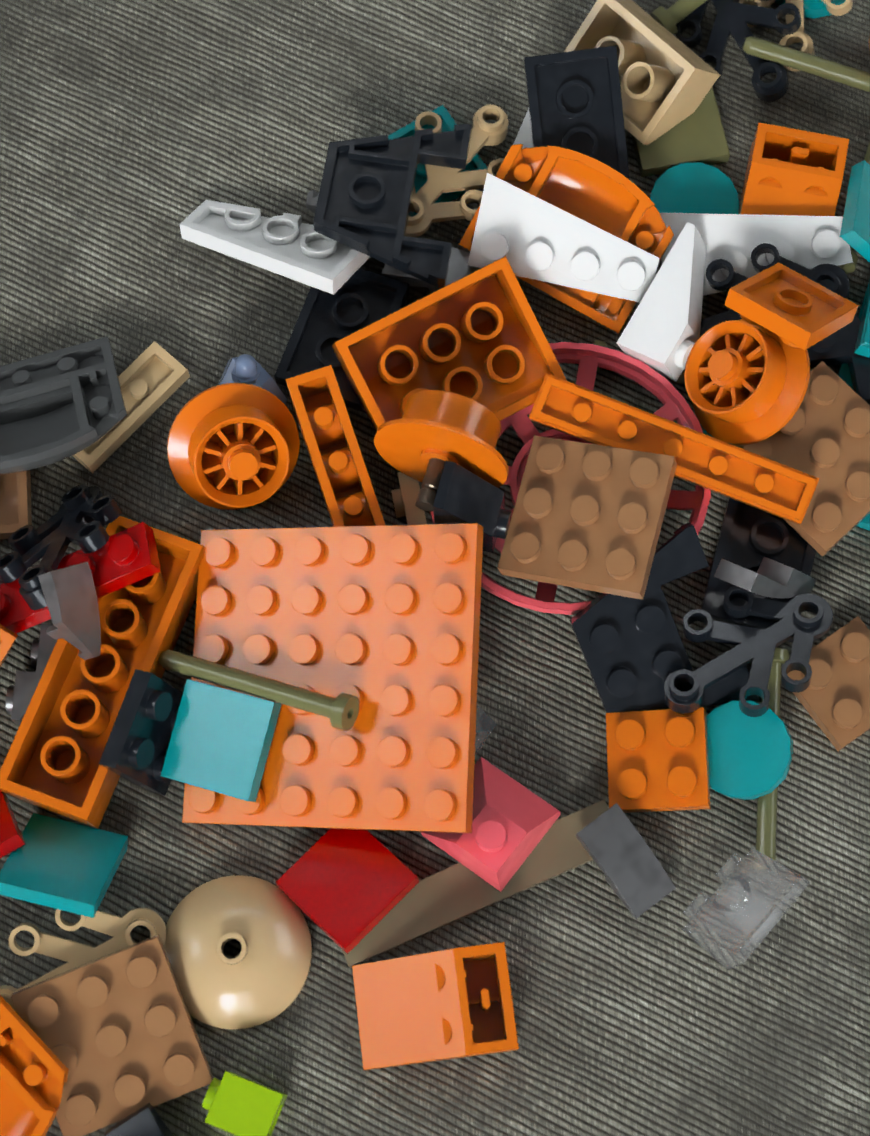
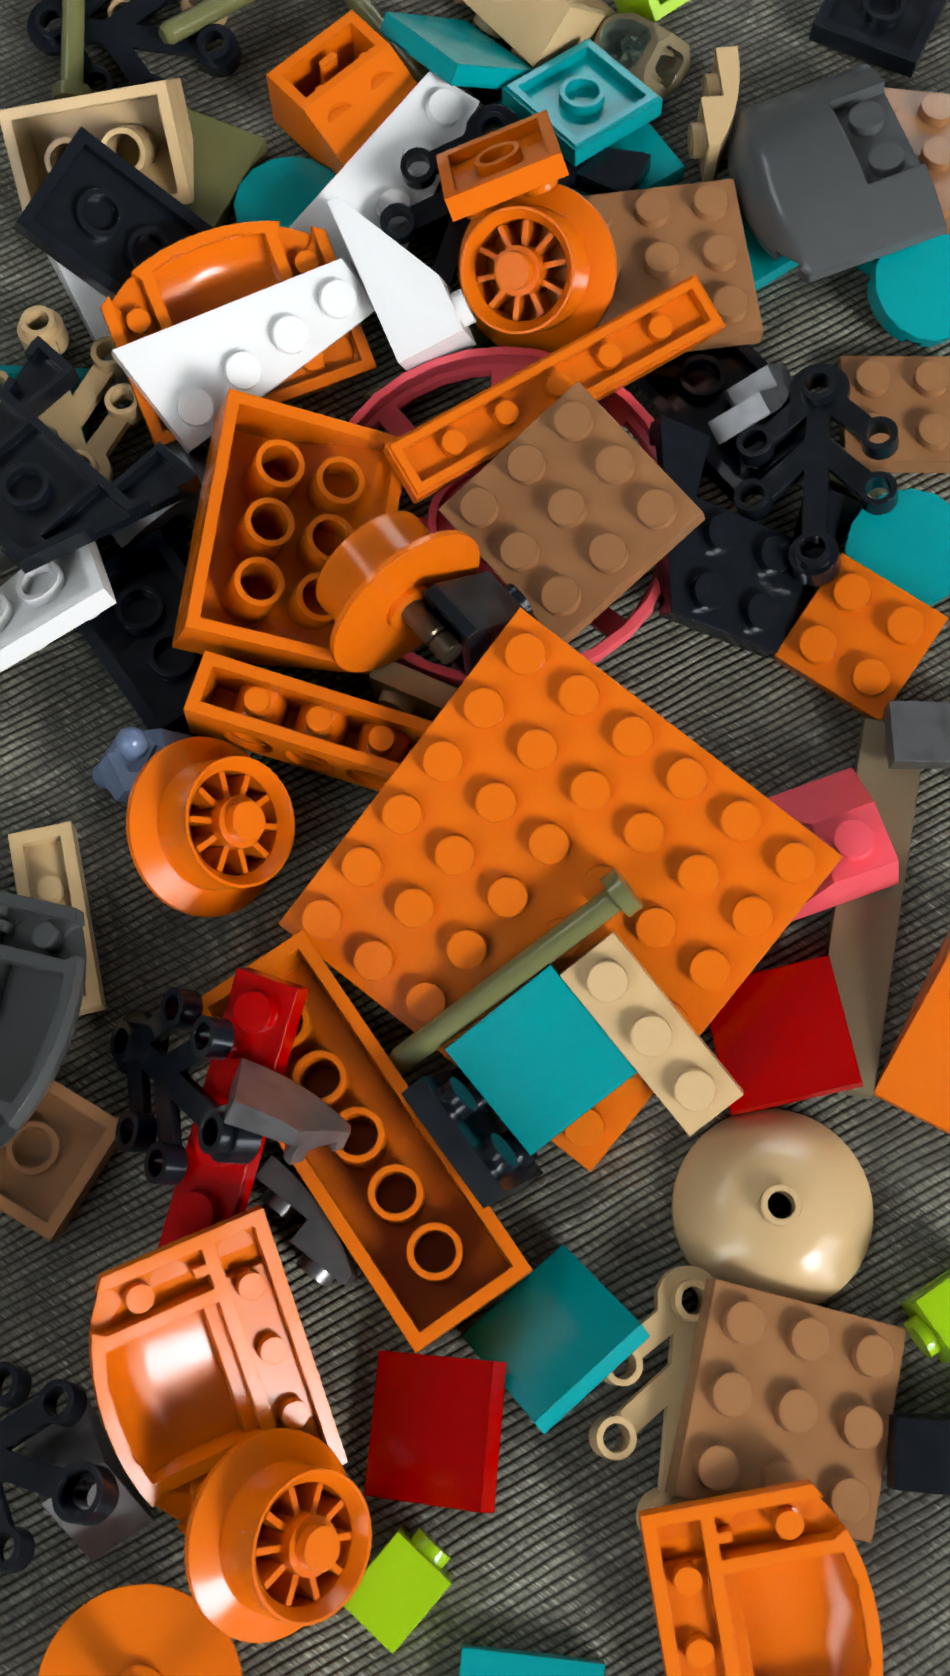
camera: 55 degrees left, 0 degrees up
none -> tan plate [560,930,744,1136]

